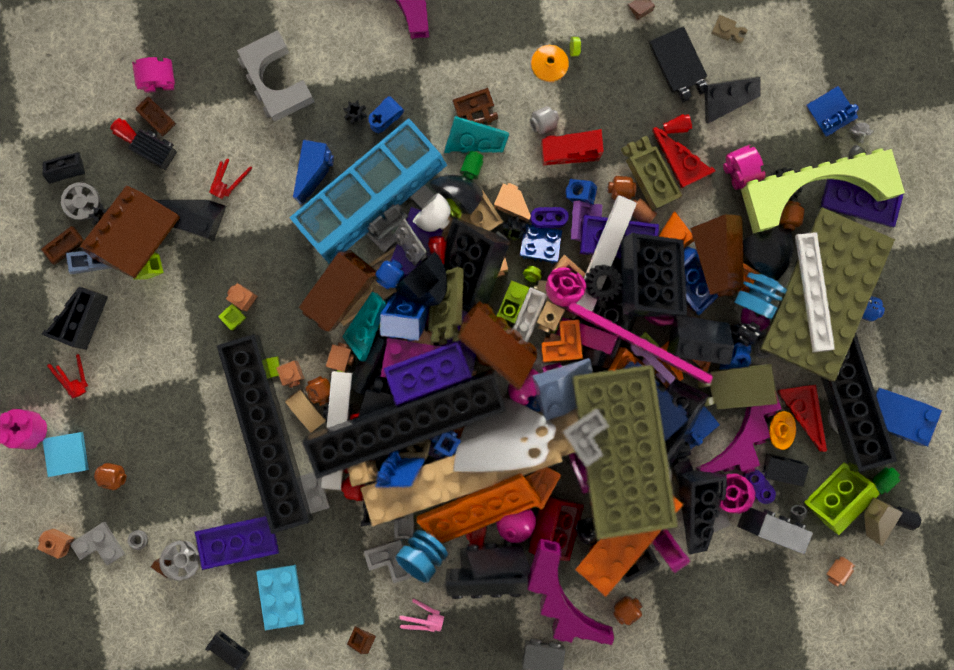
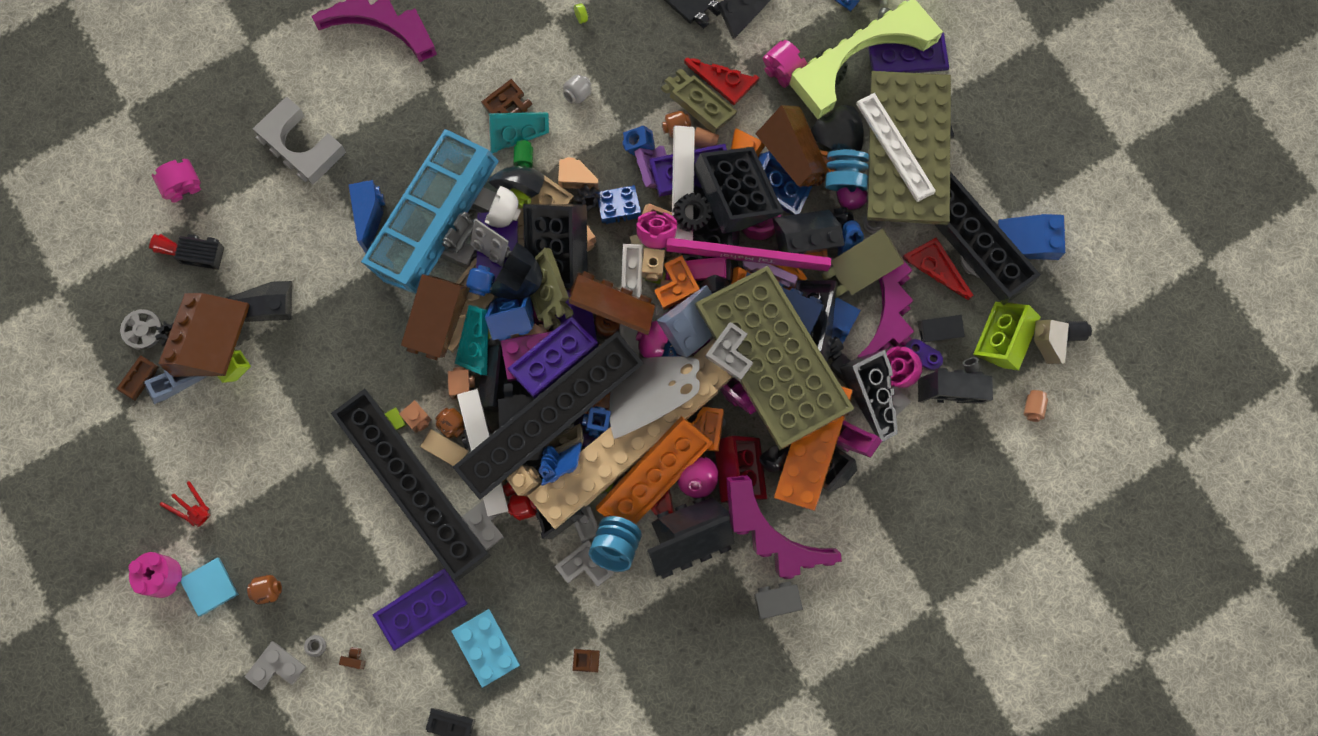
camera: 20 degrees left, 10 degrees down
nougat brick [37,528,74,559] -> none
black wedge [41,286,108,350] -> none
black slope [42,152,85,184] -> none
reddish brown plate [135,96,176,137] -> none
light grey piece [159,541,199,581] -> none
red plant [209,159,252,199] -> none
lime plate [218,304,247,331] -> none
nougat brick [226,283,258,312] -> none
black gear [343,100,367,125] -> none
blue piece [368,96,404,133] -> none
bright pink plant [399,599,444,632] -> none
red cone [427,236,447,264] -> none
lime slope [497,280,529,323] -> none
lime plate [523,266,542,282] -> none
dark purple plate [530,207,569,228] -> none
light orange dish [531,45,569,82] -> none
red wedge [541,129,604,166] -> none
dark orange head [613,596,643,626] -> none
red cone [663,114,692,134] -> none
black gear [737,321,762,347] -> none
light orange dish [770,411,796,450] -> none
dark orange head [779,201,805,231] -> none
blue head [862,296,885,322] -> none
green brick [872,467,900,496] -> none

